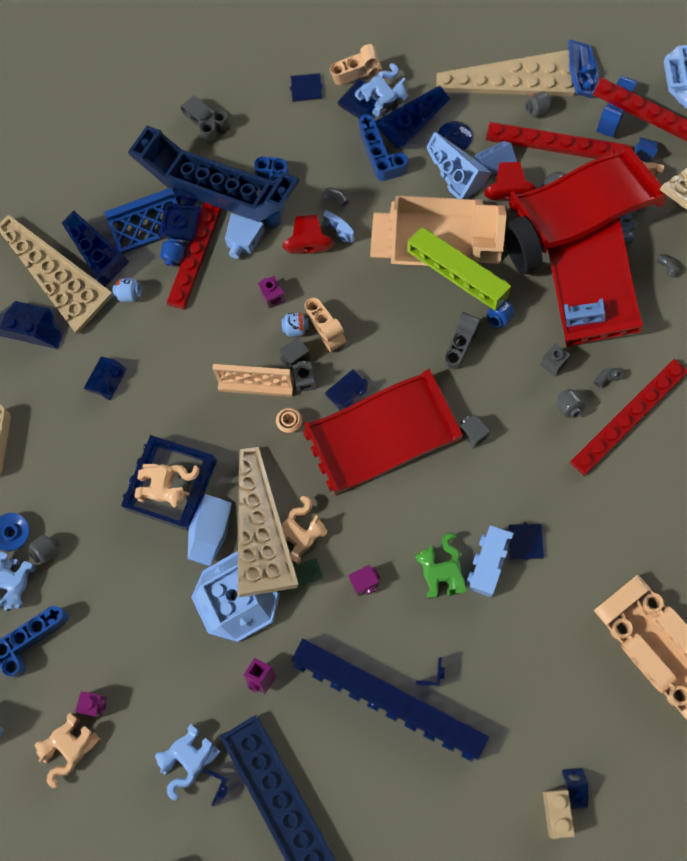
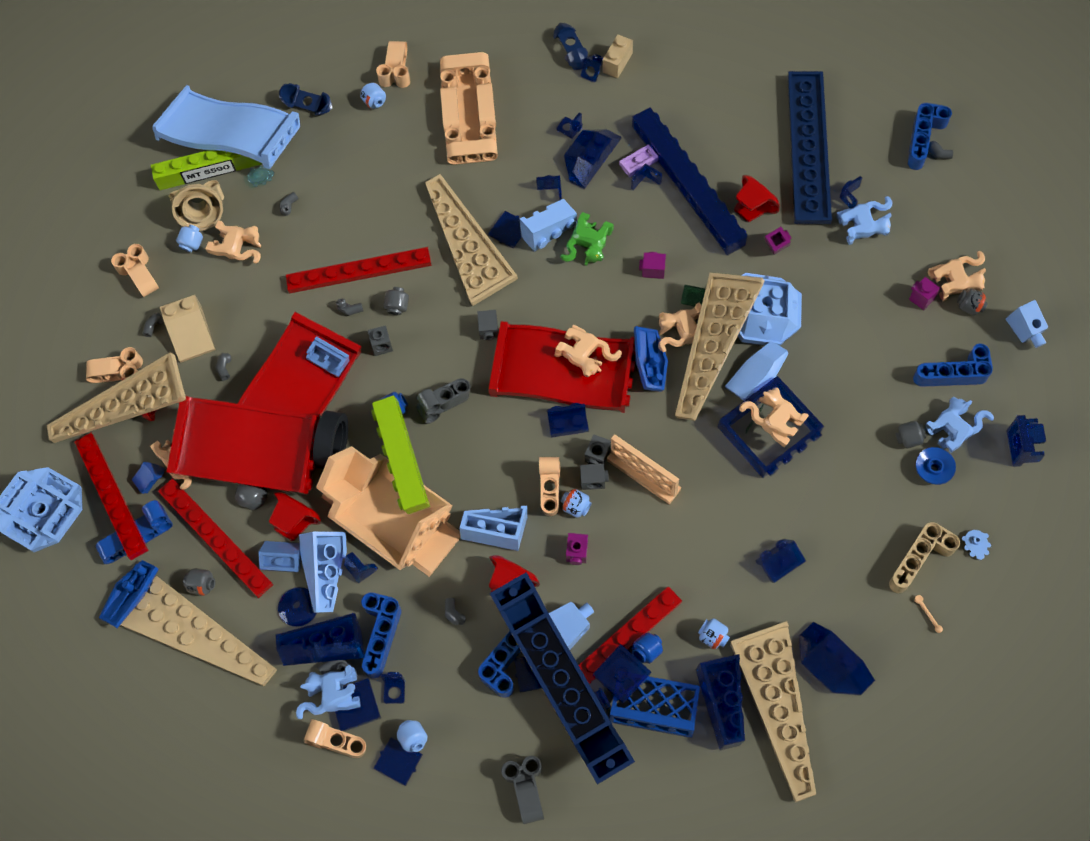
camera: 150 degrees left, 5 degrees down
light nougat cone [276,408,302,433] -> none
light blue slope [323,210,354,243] -> none
none -> clear blue tile [344,552,378,583]
none -> clear blue bracket [381,672,405,704]
none -> light blue head [397,720,428,752]
none -> tan wing [425,174,518,306]
none -> light blue wedge [459,505,528,551]
none -> clear blue bracket [536,175,562,201]
none -> dark blue piece [553,23,588,70]
none -> light nougat animal [555,325,622,377]
none -> clear blue bracket [556,112,583,139]
none -> clear blue wedge [564,129,621,189]
none -> lavender plate [619,144,659,177]
none -> blue piece [634,326,668,392]
none -> red piece [734,175,780,222]
none -> dark grey head [957,288,987,315]

